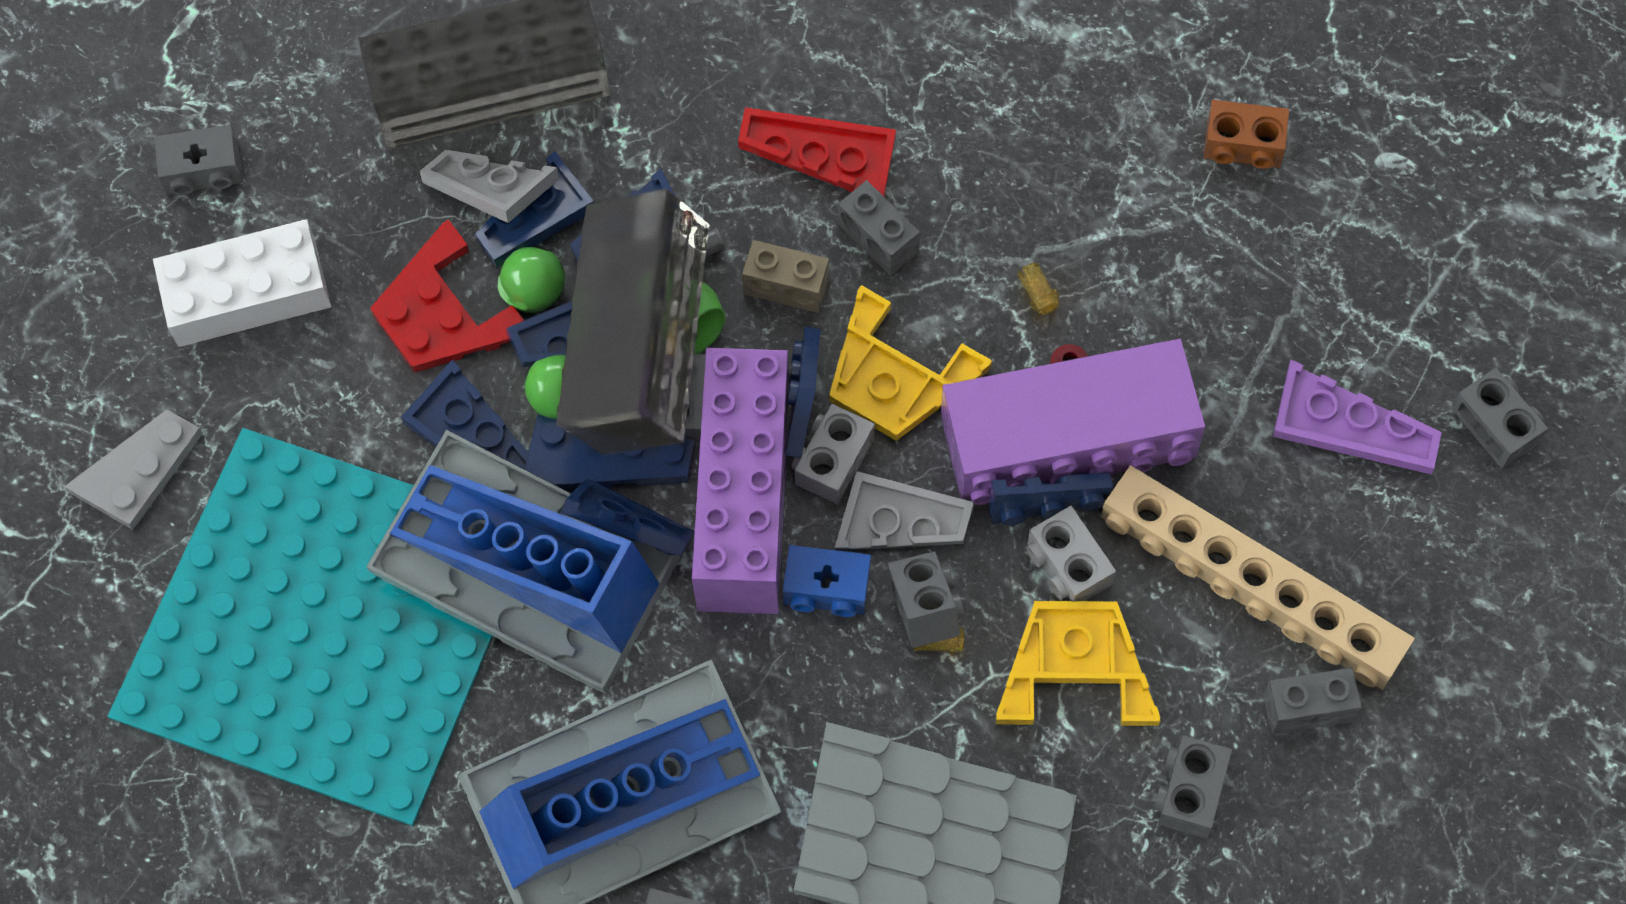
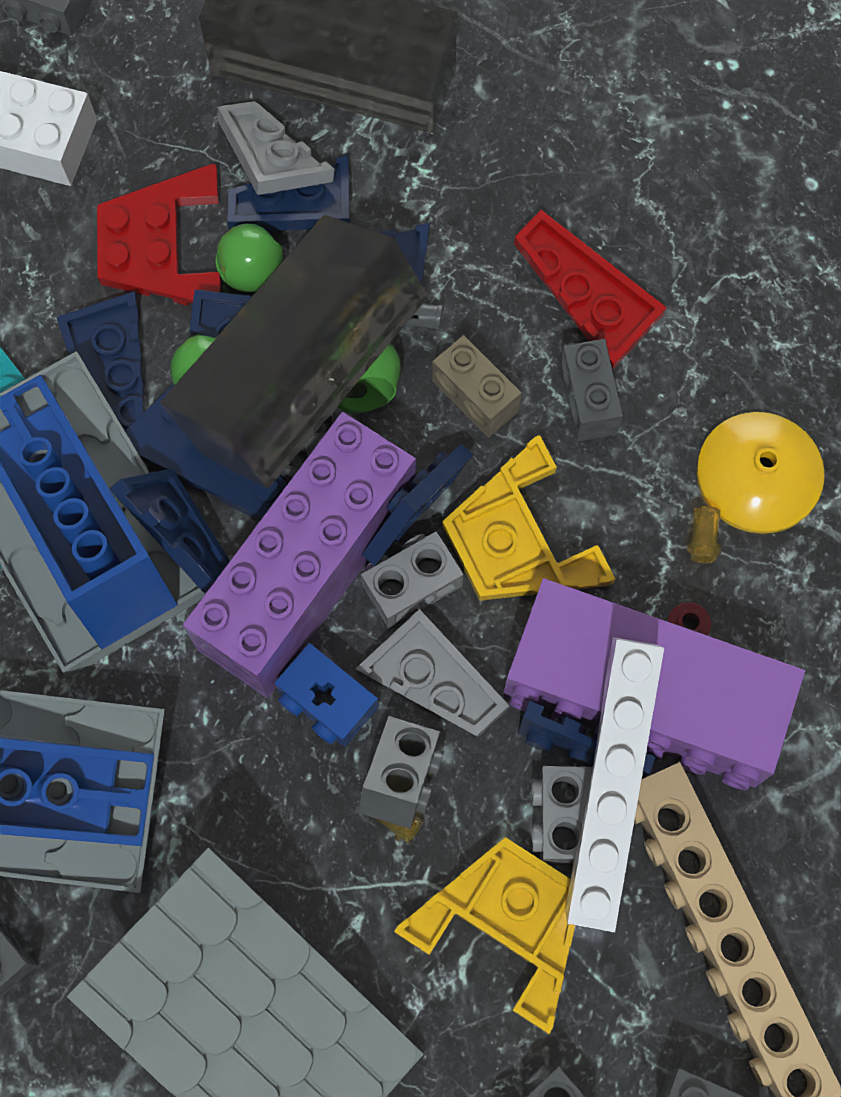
camera: 30 degrees right, 5 degrees up
none -> white arch [565,637,664,932]
none -> yellow dish [696,412,824,534]

